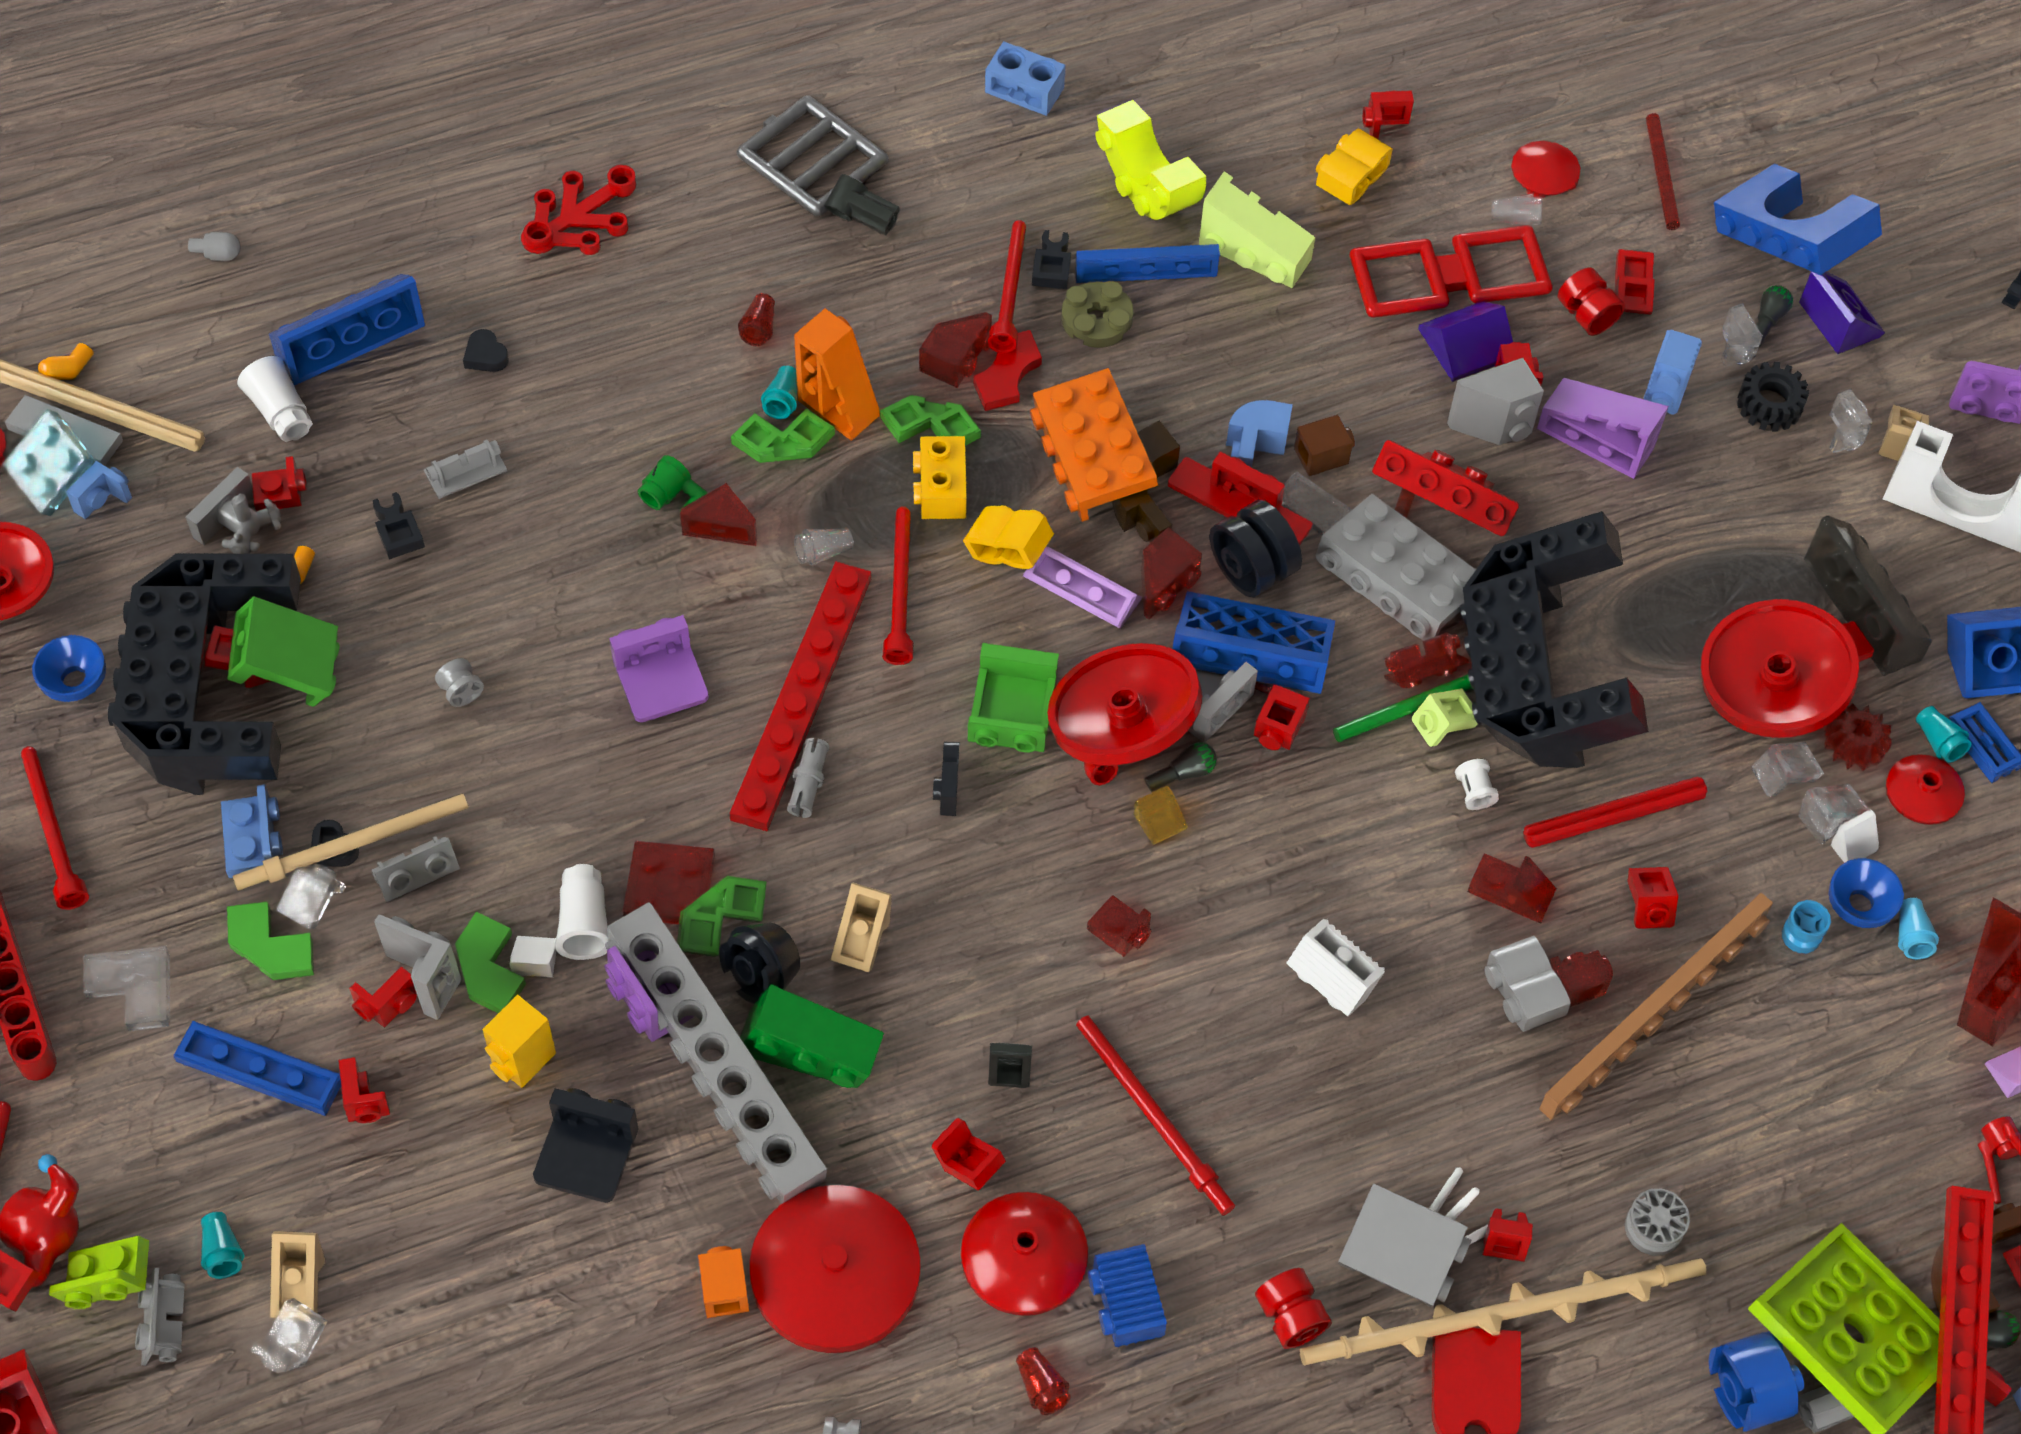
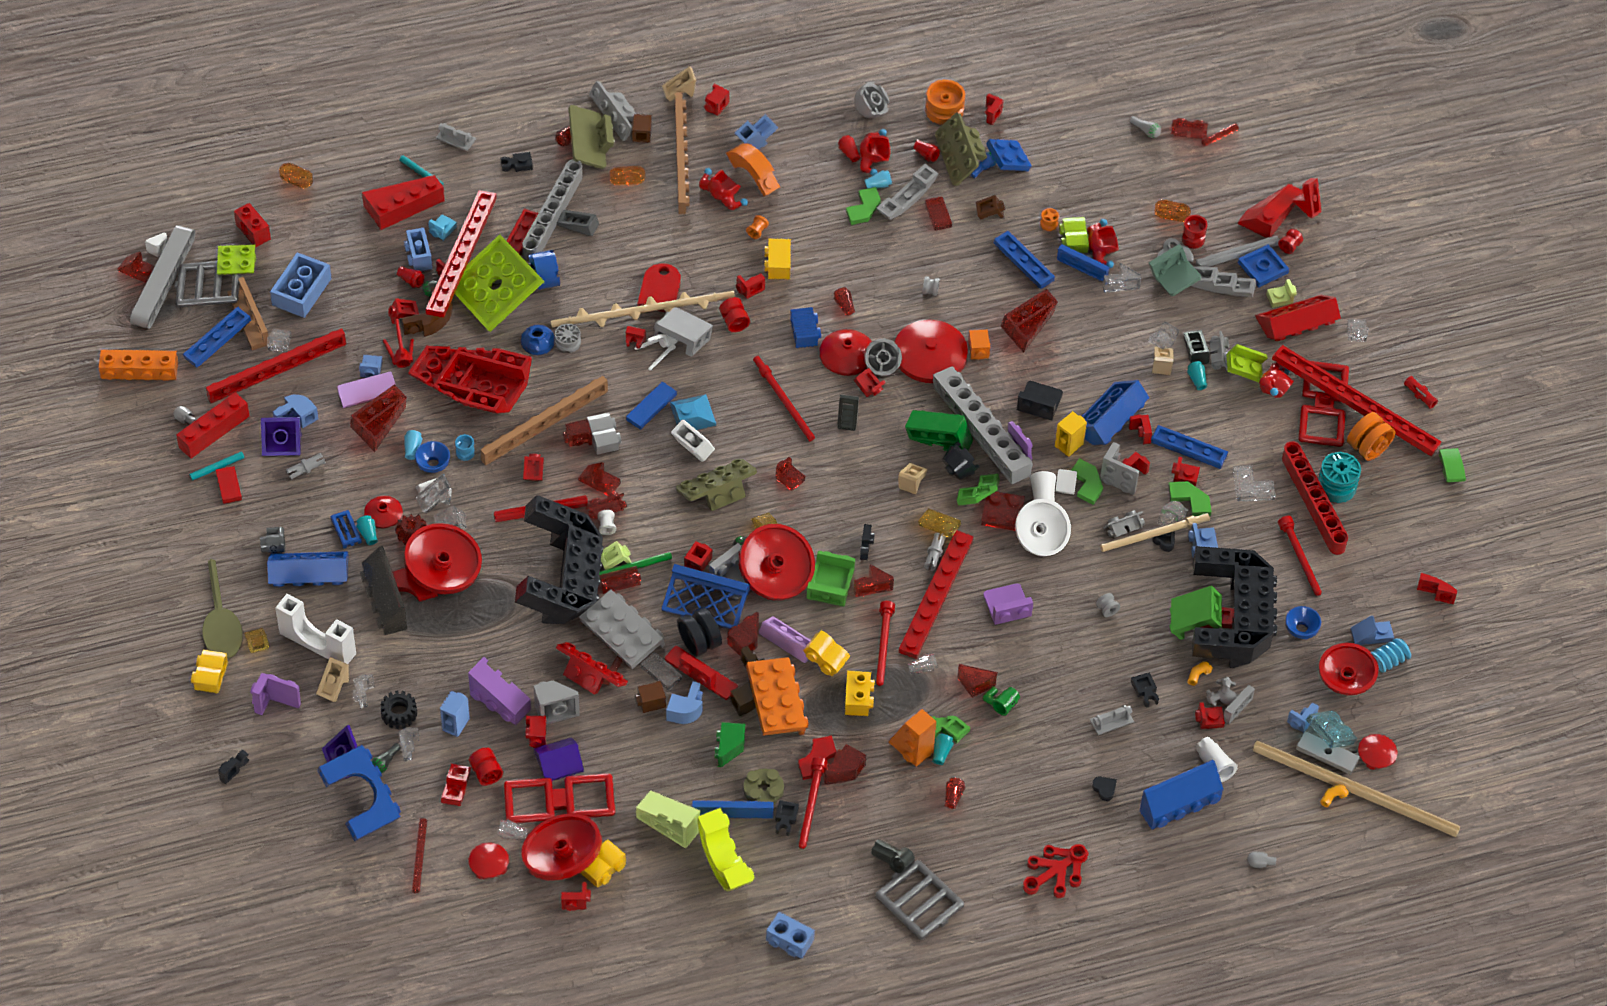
camera: 175 degrees left, 5 degrees down
bright green tile [880,395,981,446] -> none
none -> red wedge [408,346,532,413]
none -> blue piece [521,325,555,355]
none -> red dish [521,814,602,881]
none -> clear red hinge [585,492,627,519]
none -> blue tile [626,382,677,430]
none -> dark azure slope [670,394,716,430]
none -> olive bracket [676,458,757,511]
none -> green slope [714,722,745,767]
none -> red bracket [736,274,765,299]
none -> clear red slope [854,565,894,597]
none -> light grey cylinder [864,338,902,376]
none -> clear yellow plate [918,508,961,538]
none -> clear red wedge [1000,289,1058,353]
none -> white dish [1015,499,1071,556]
none -> blue slope [1082,380,1149,445]
none -> red bracket [1171,457,1200,486]
none -> pearl dark grey slope [1183,330,1209,365]

